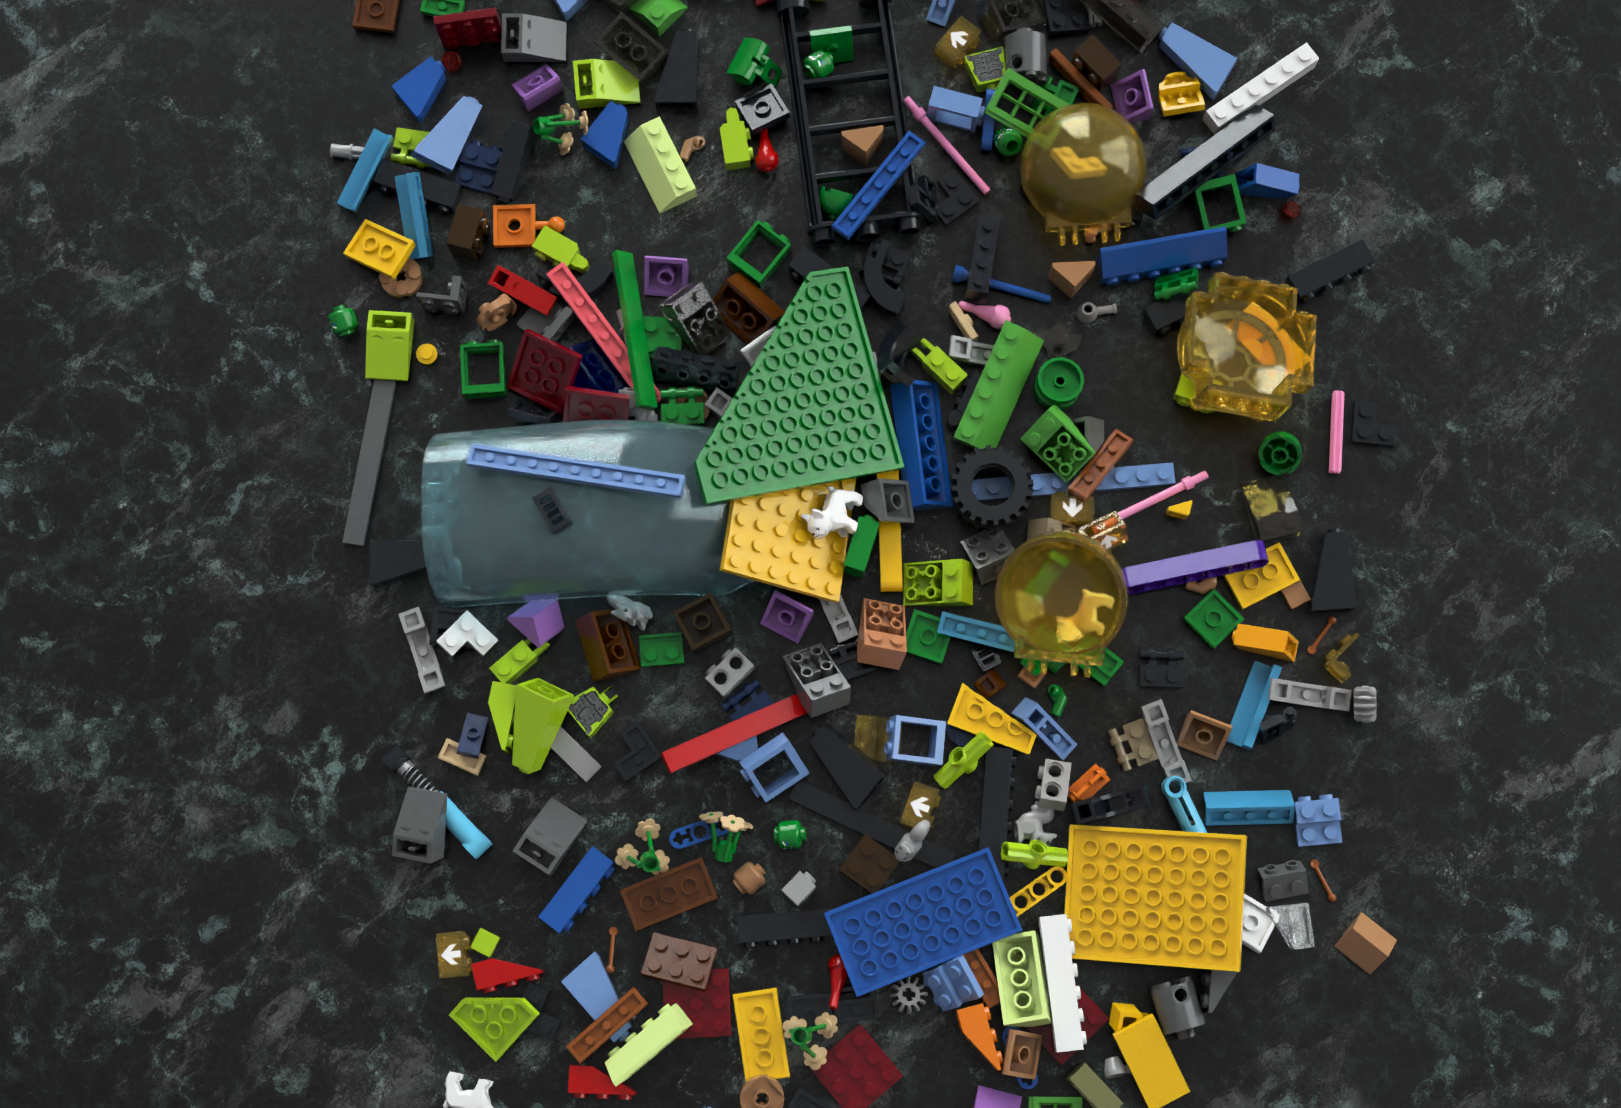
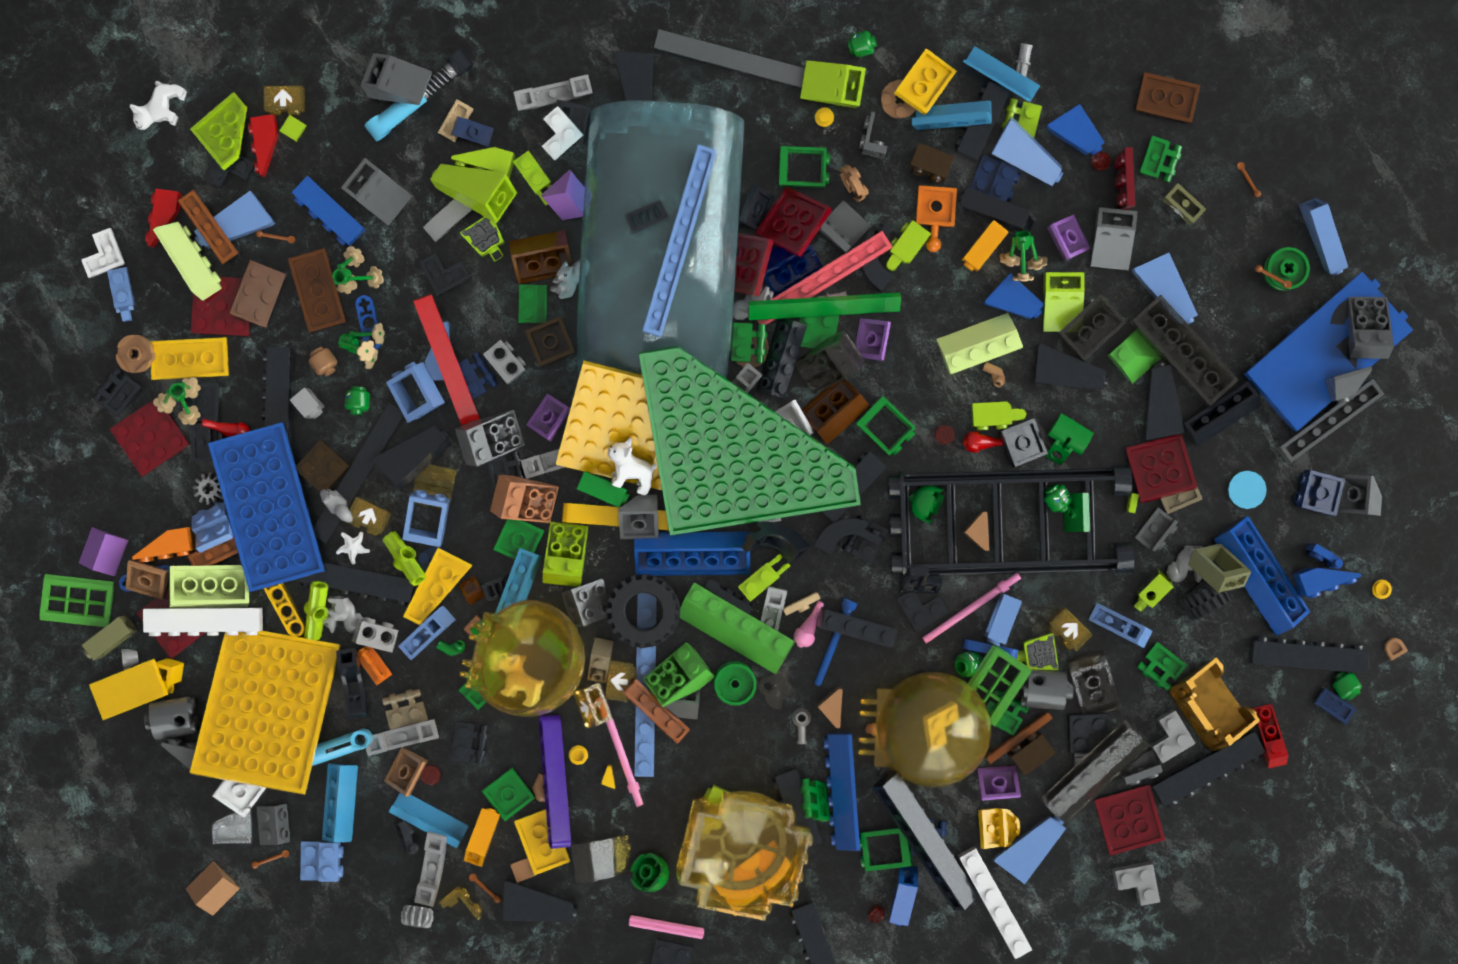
camera: 90 degrees right, 10 degrees up
red slope [488,265,558,316] -> none
blue tile [832,131,926,240] -> none
none -> white animal [336,532,370,564]
none -> clear red plate [421,766,441,785]
none -> yellow plate [569,745,588,765]
none -> clear red plate [935,425,955,444]
none -> light orange slope [962,220,1008,272]

